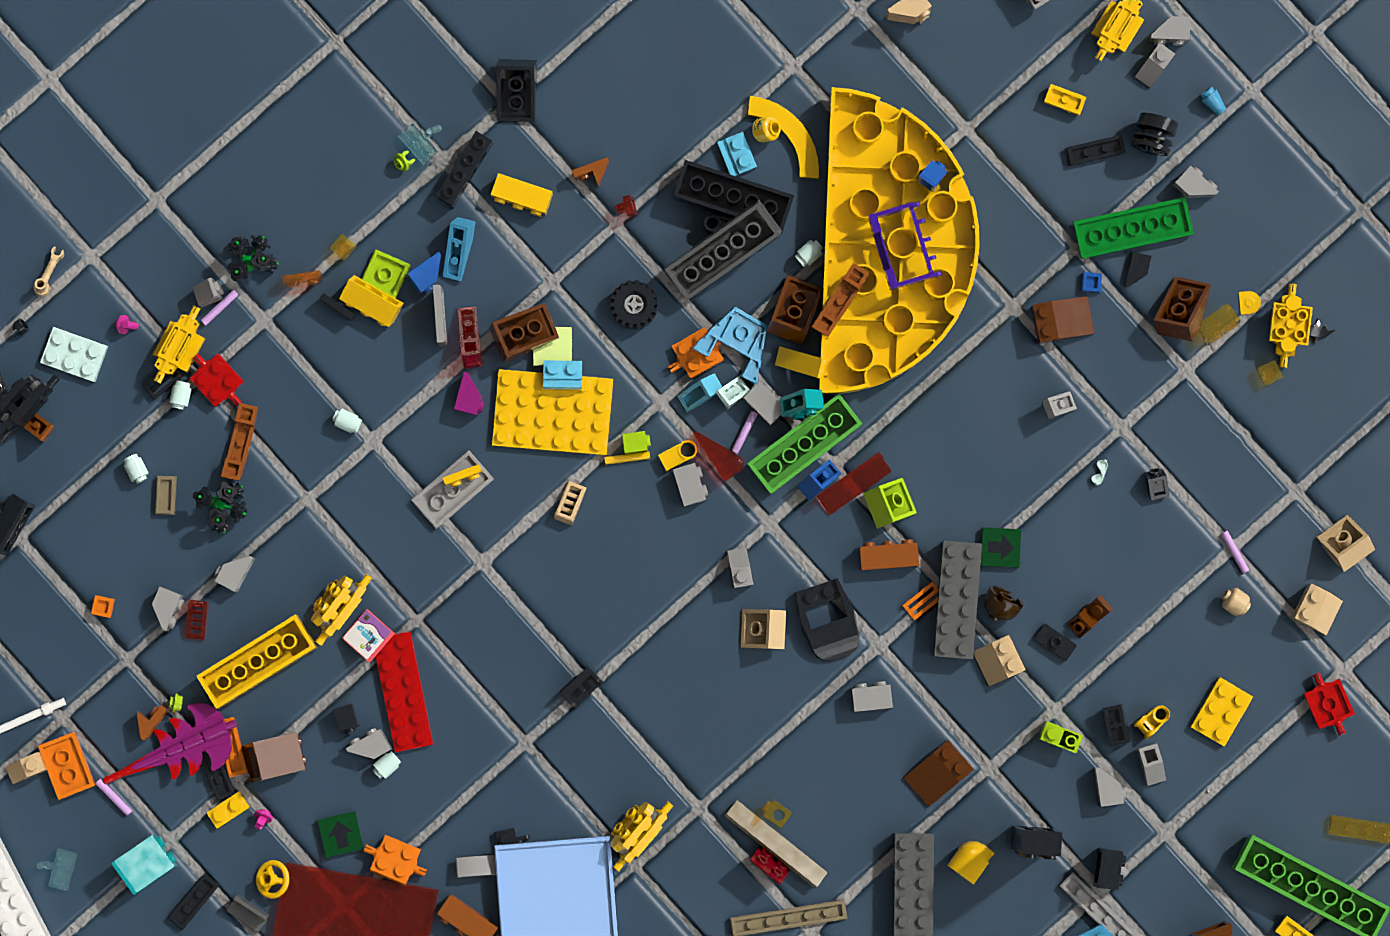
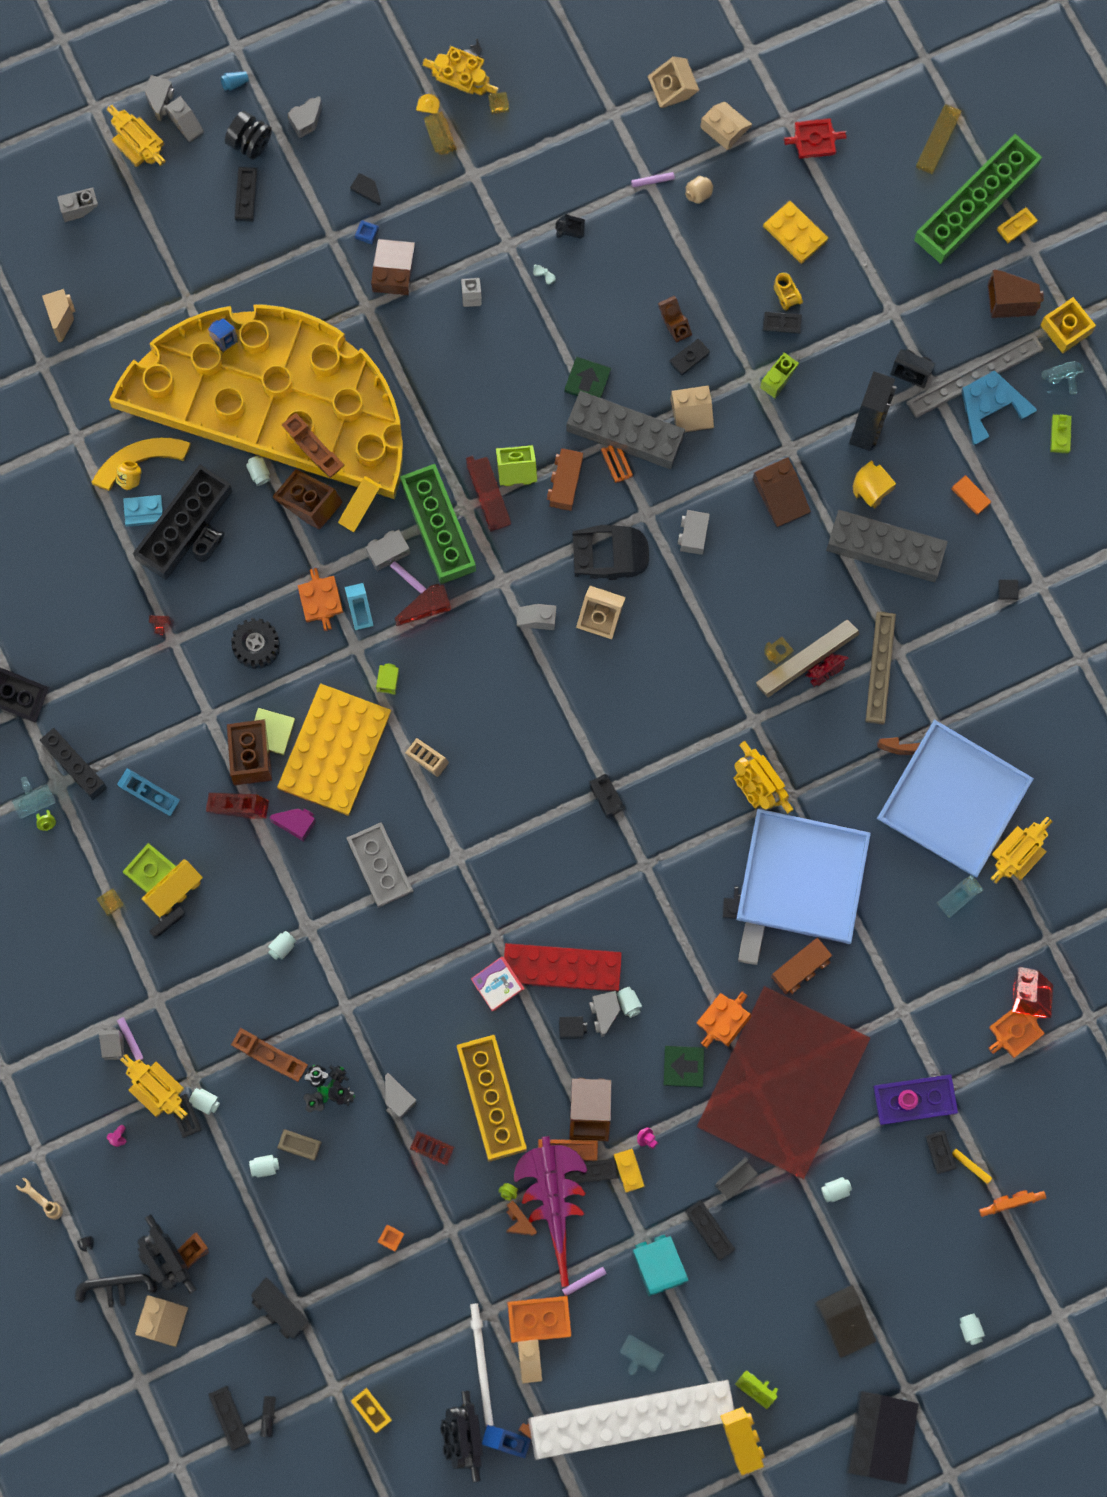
camera: 80 degrees left, 10 degrees down
light aqua plate [40,327,108,382] -> none
light grey slope [152,587,184,631] -> none
red plate [189,353,244,407] -> none
black plant [227,235,279,281] -> none
yellow piece [256,860,289,899] -> none
clear orange plate [282,270,323,288] -> none
yellow piece [311,573,373,646] -> none
blue slope [405,252,441,294] -> none
light grey tile [433,285,447,346] -> none
yellow plate [443,464,483,488] -> none
yellow brick [491,173,553,217] -> none
medium azure plate [543,360,582,390] -> none
dark orange slope [572,157,609,187] -> none
yellow piece [605,451,650,465] -> none
yellow piece [658,440,697,472] -> none
dark grey brick [665,200,782,300] -> none
light grey brick [673,463,709,507] -> none
wing [692,307,767,384] -> none
light aqua slope [716,376,750,409] -> none
teal brick [780,389,824,420] -> none
blue slope [797,459,842,501] -> none
dark purple hinge [868,202,942,291] -> none
dark brown cylinder [984,585,1024,622] -> none
yellow plate [1044,84,1086,116] -> none
green plate [1073,197,1194,259] -> none
light grey slope [1093,767,1126,807] -> none
light grey slope [1136,743,1166,786] -> none
reddish brown slope [1154,277,1211,342] -> none

